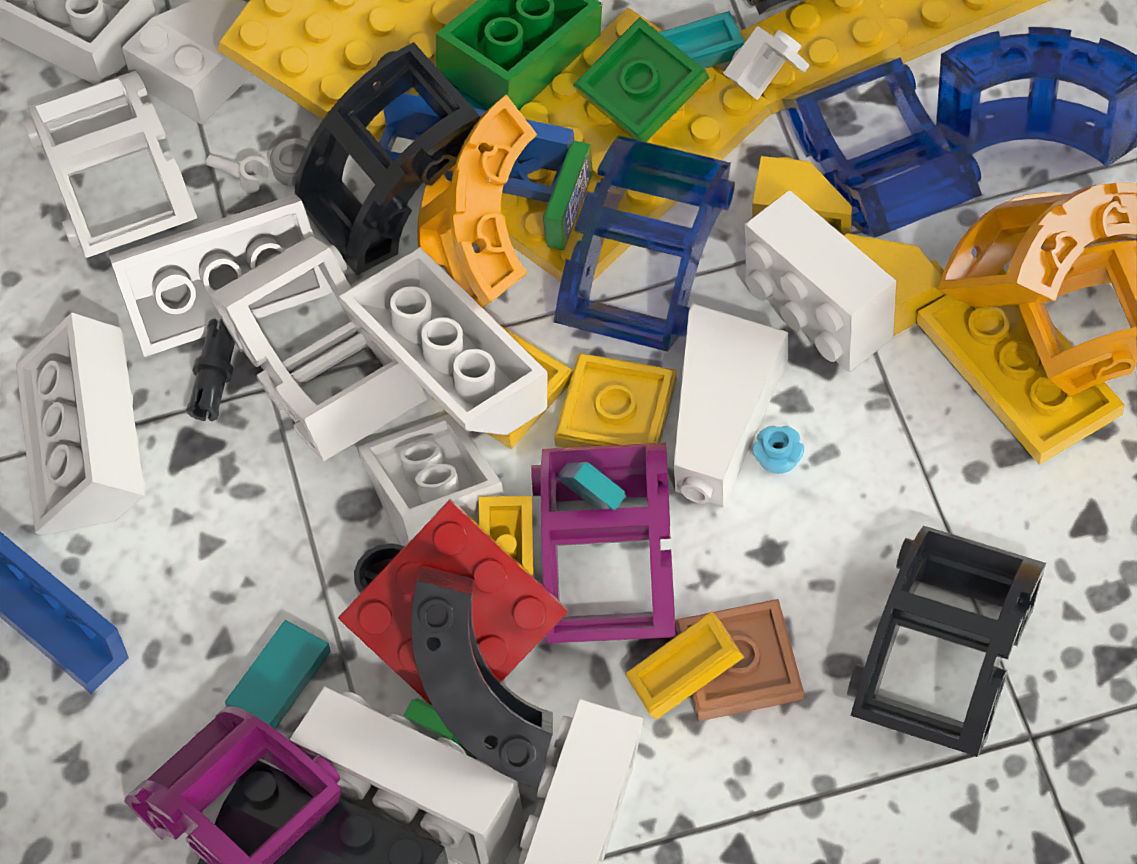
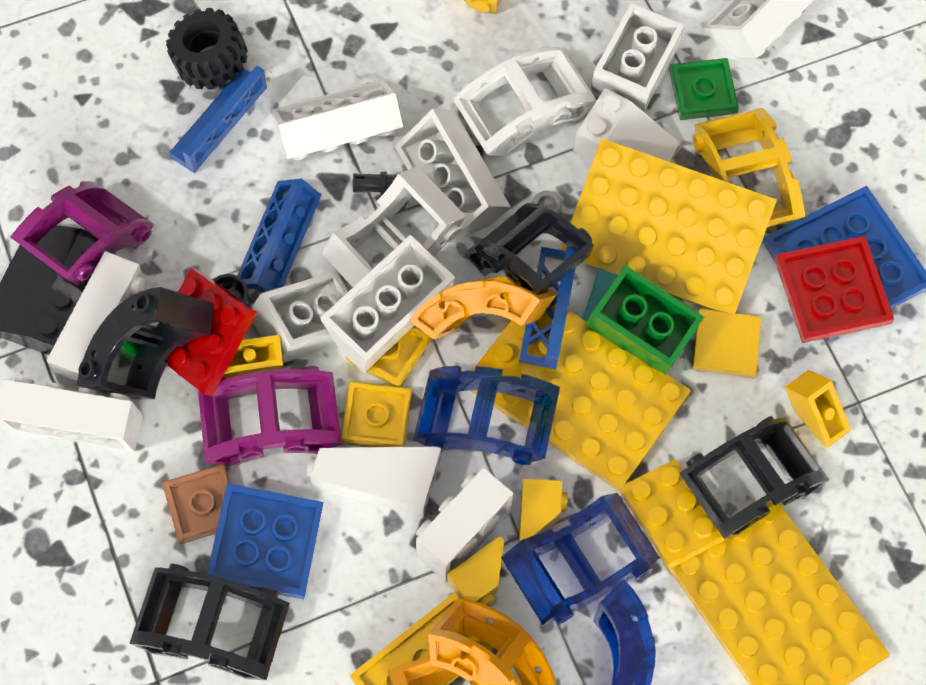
camera: 75 degrees right, 10 degrees up
white hand [206,154,268,193] -> none
teal tile [225,620,331,729] -> none
green tile [543,140,593,250] -> none
teal tile [556,462,626,511] -> none
green tile [573,17,709,146] -> none
yellow tile [625,611,744,720] -> none
teal tile [659,11,744,69] -> none
white bracket [723,26,810,100] -> none
medium azure plate [753,426,804,474] -> none
none -> blue plate [207,483,324,600]
none -> blue fence [237,178,322,293]

